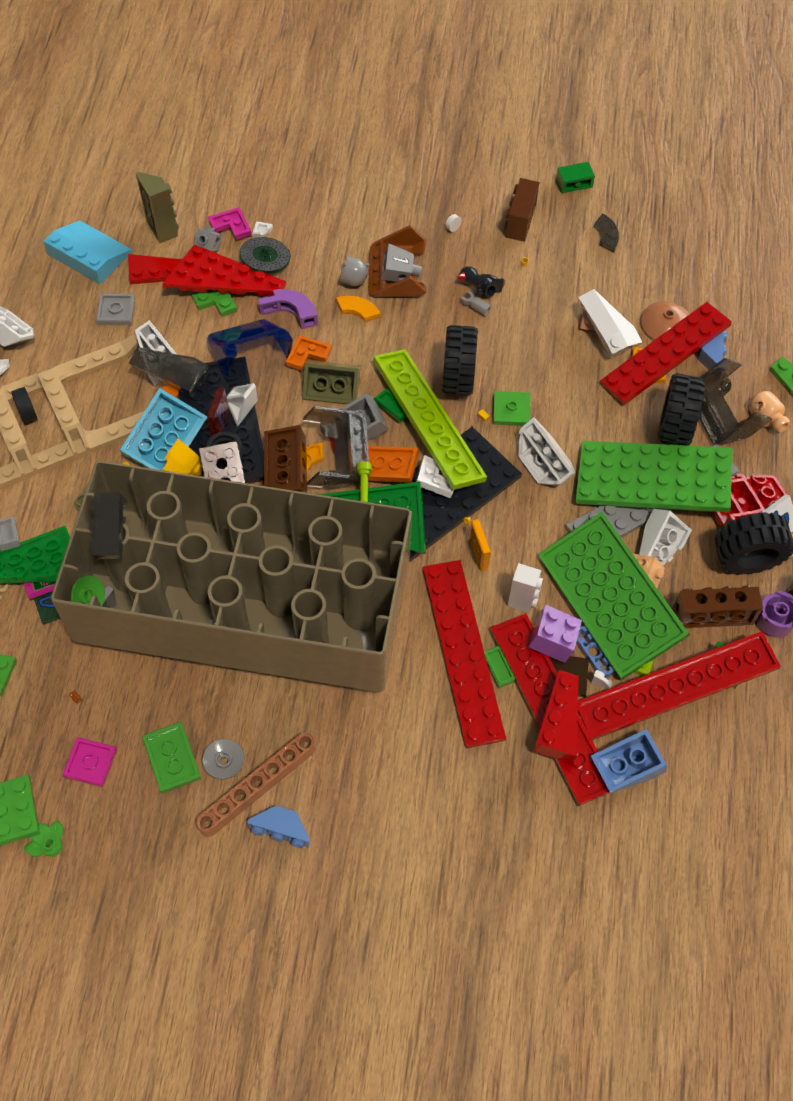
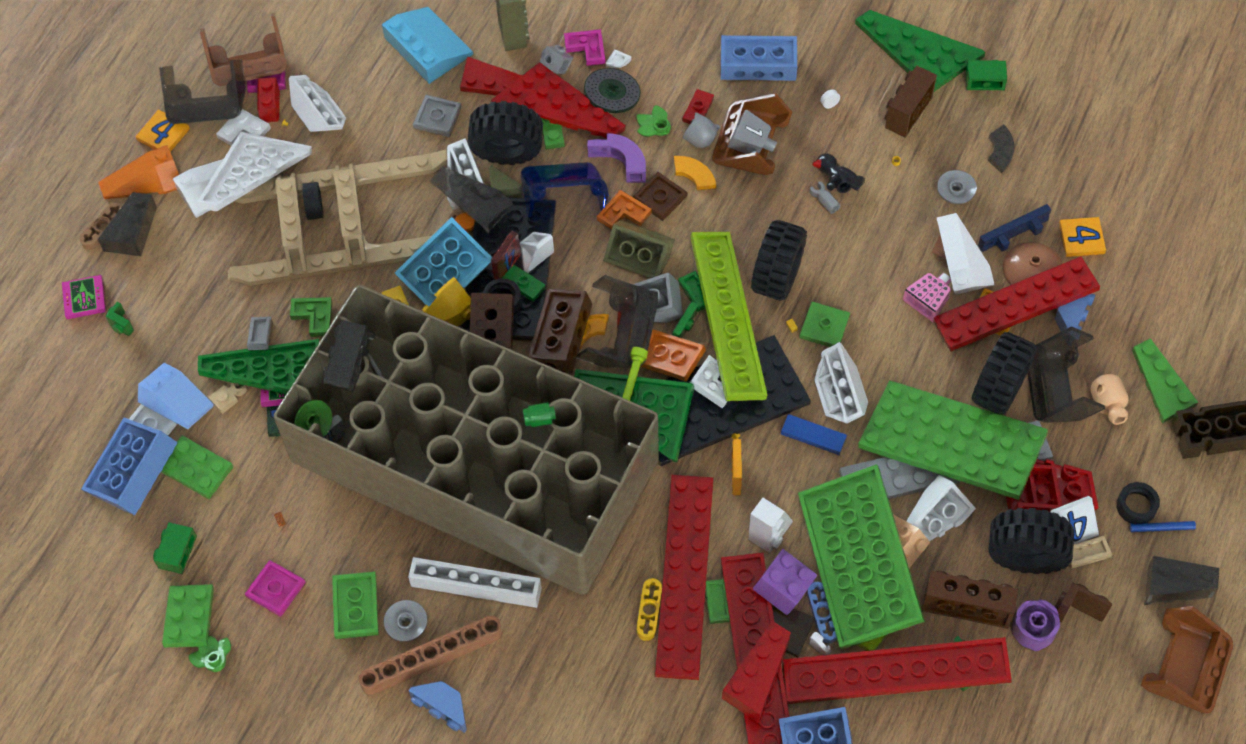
camera: 20 degrees right, 0 degrees up
none -> bright green plate [290,297,332,337]
none -> white brick [408,557,542,608]
none -> black tyre [467,101,543,165]
none -> olive slope [489,165,523,198]
none -> green plate [502,265,546,302]
none -> green brick [523,402,556,427]
none -> reddish brown tile [633,172,688,221]
none -> bright green plate [637,105,671,137]
none -> yellow beam [637,578,662,641]
none -> green plate [672,301,699,338]
none -> red plate [682,89,714,124]
none -> medium blue brick [721,35,797,81]
none -> blue tile [781,414,847,455]
none -> green wing [855,10,986,92]
none -> bright pink torso [903,273,951,322]
none -> light grey dish [937,170,977,204]
none -> dark blue hinge [978,204,1052,252]
none -> light orange tile [1059,217,1106,257]

